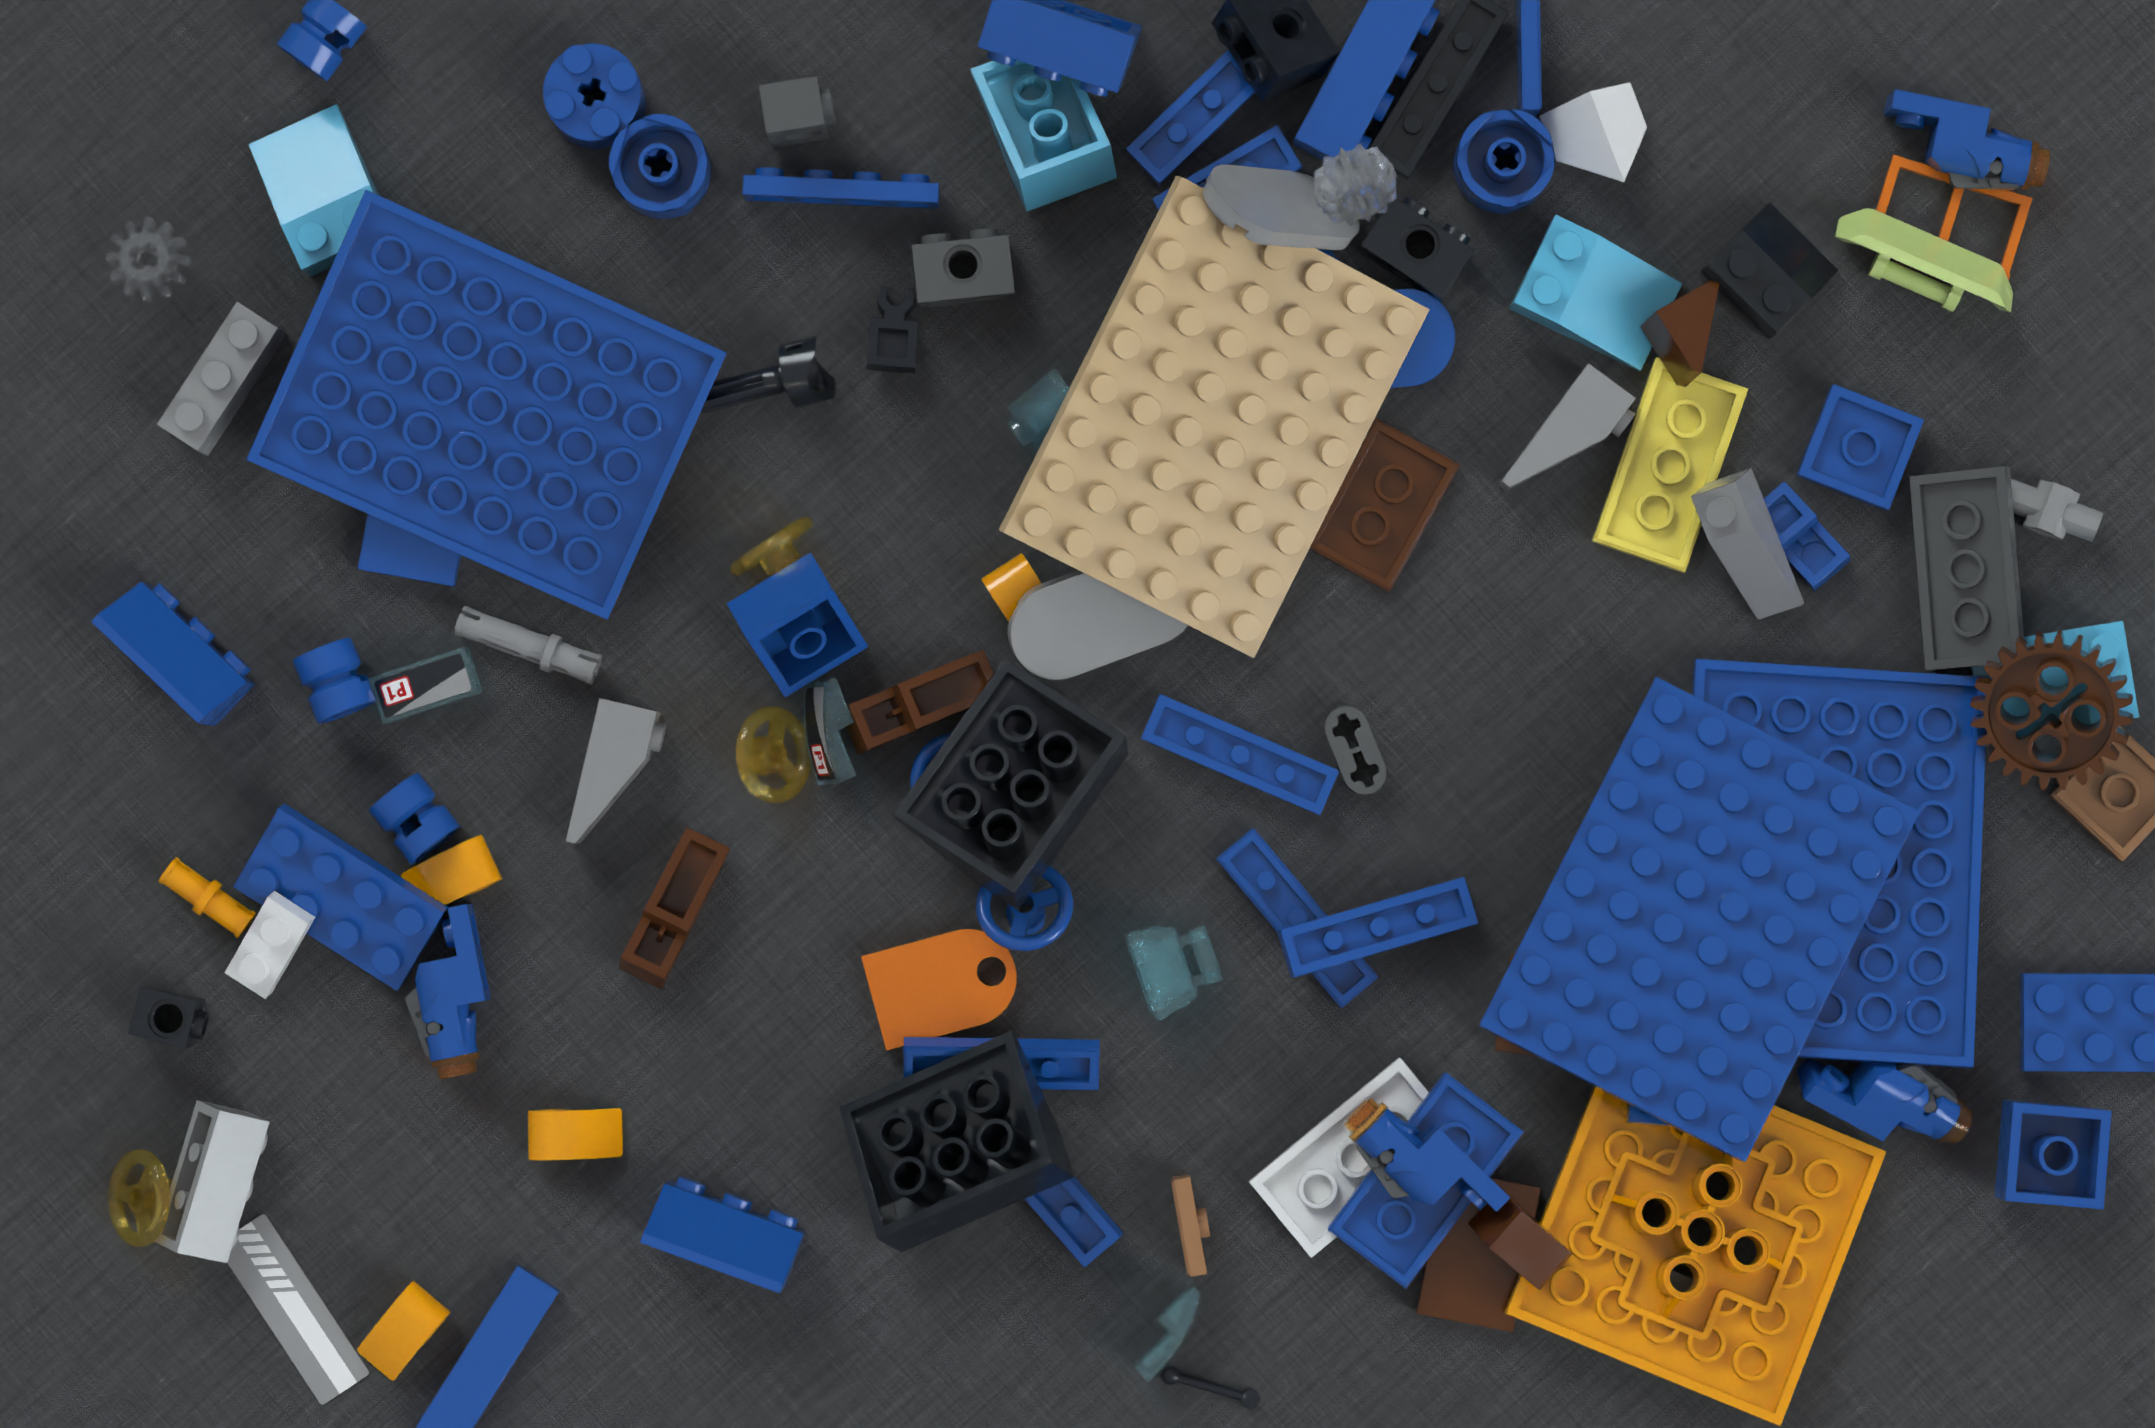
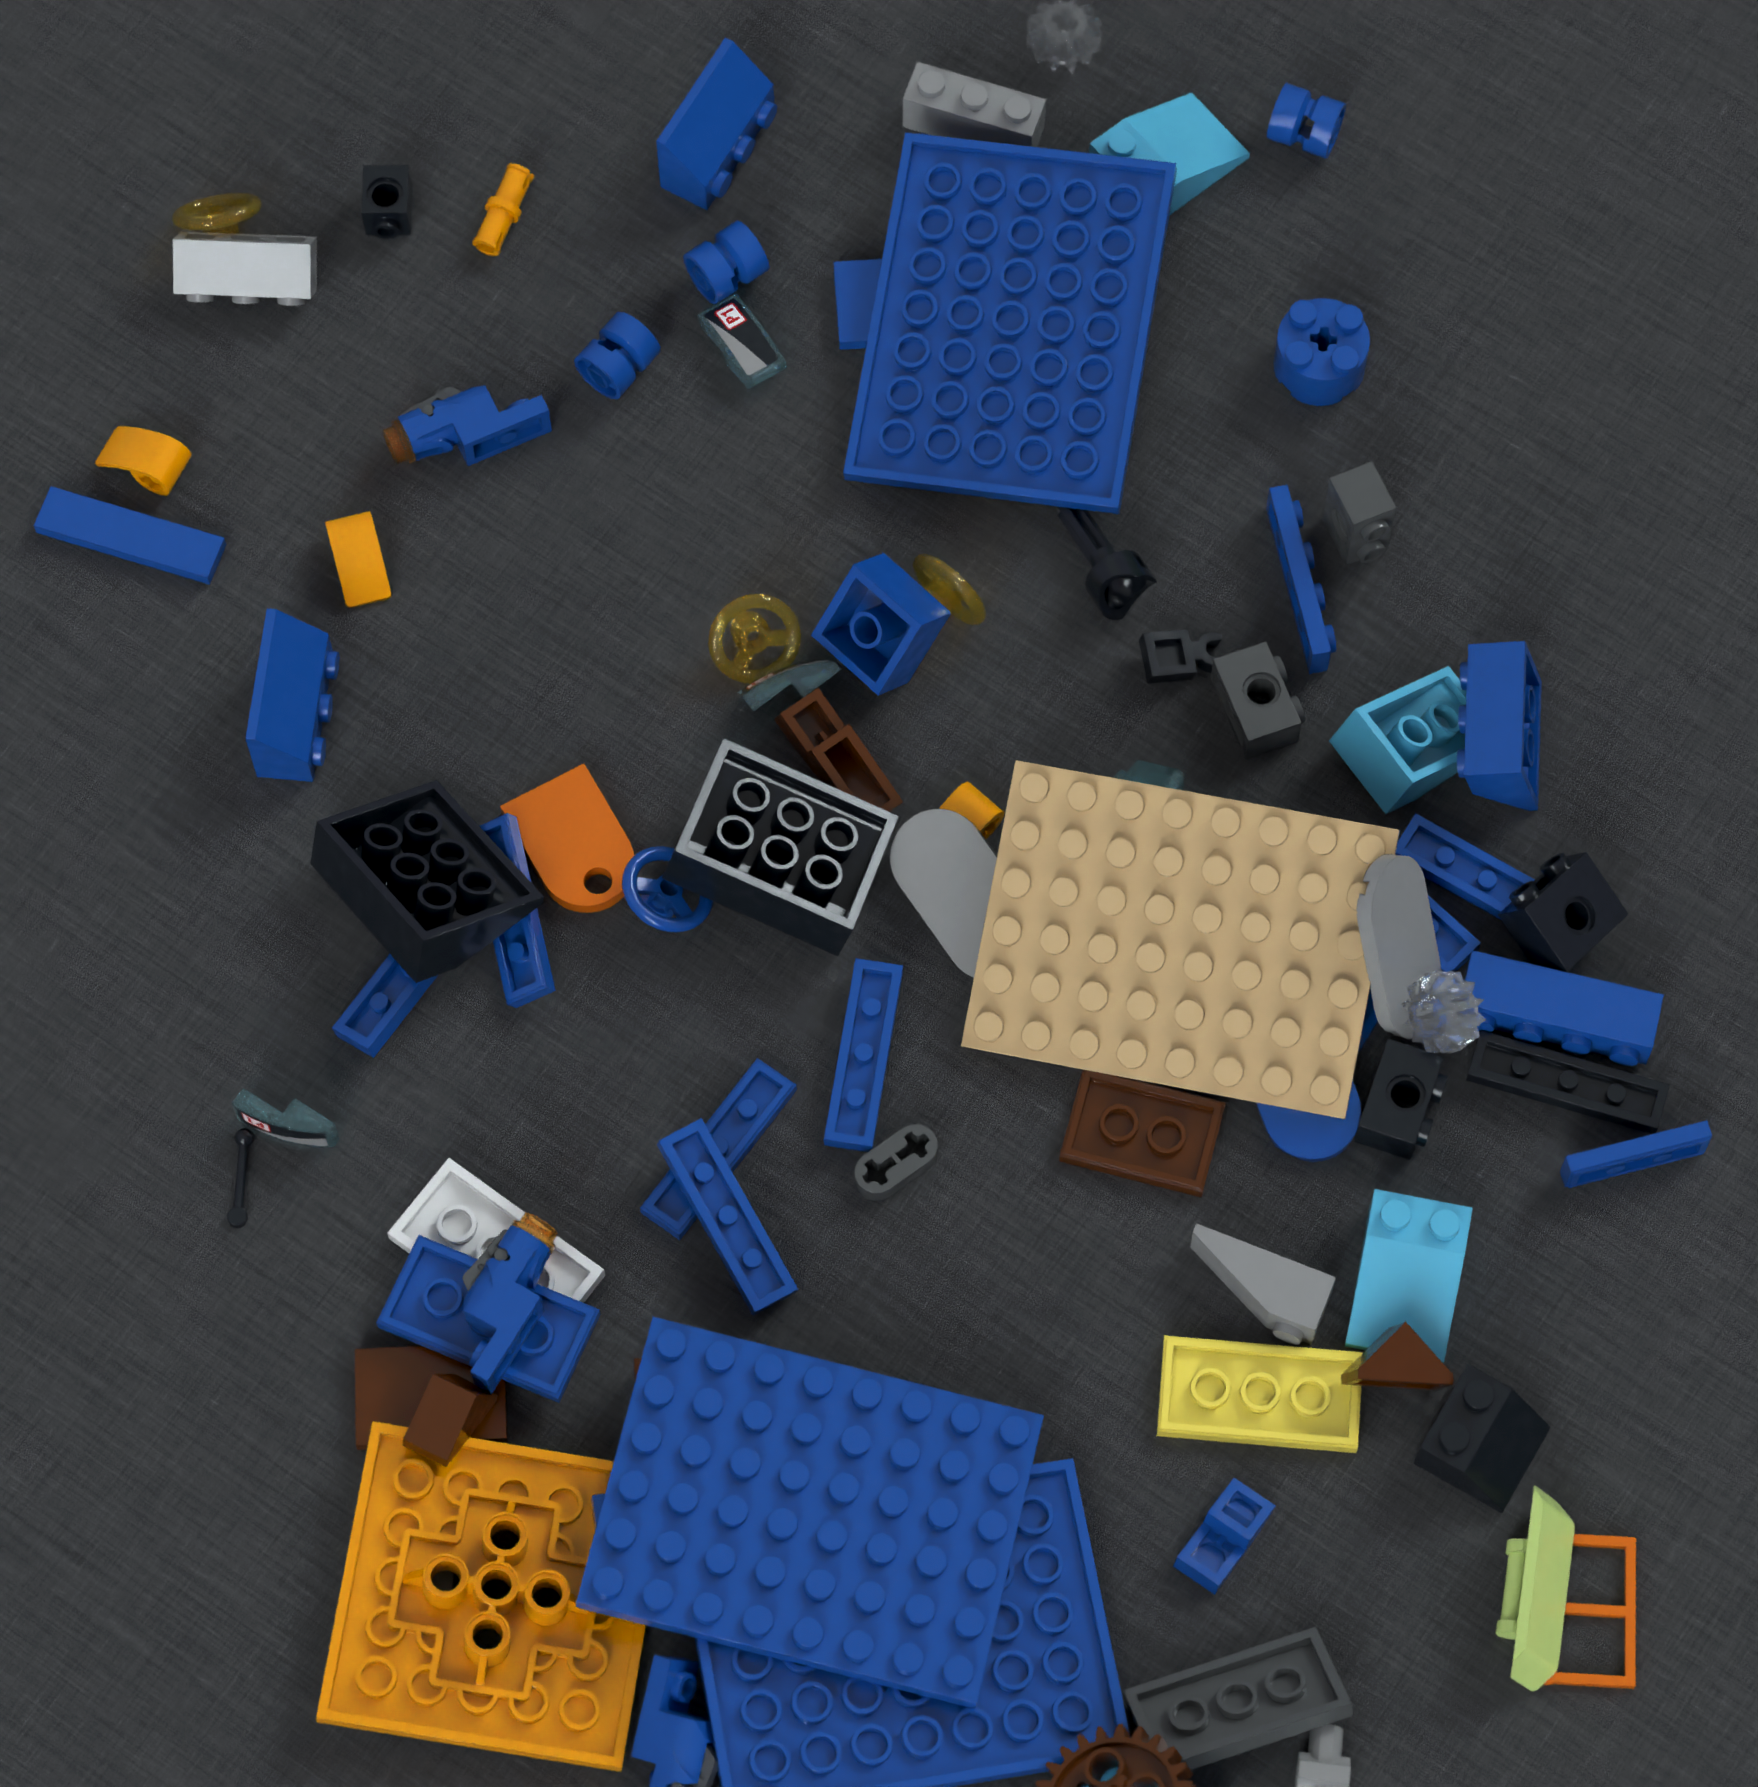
camera: 75 degrees right, 20 degrees down
white plate [225,891,315,999] -> none
light grey sticker [227,1214,369,1405] -> none
blue plate [233,803,449,991] -> none
light orange panel [401,835,503,905] -> none
light grey pin [454,606,602,685] -> none
light grey slope [566,698,666,844] -> none
blue brick [609,114,711,219] -> none
reddish brown slope [618,827,730,989] -> none
clear light blue piece [1125,925,1224,1020] -> none
medium nougat plate [1171,1174,1210,1277] -> none
blue brick [1453,109,1555,215] -> none
white slope [1539,82,1647,182] -> none
light grey slope [1691,468,1804,620] -> none
blue plate [1795,384,1924,511] -> none
blue plate [1884,89,2050,191] -> none

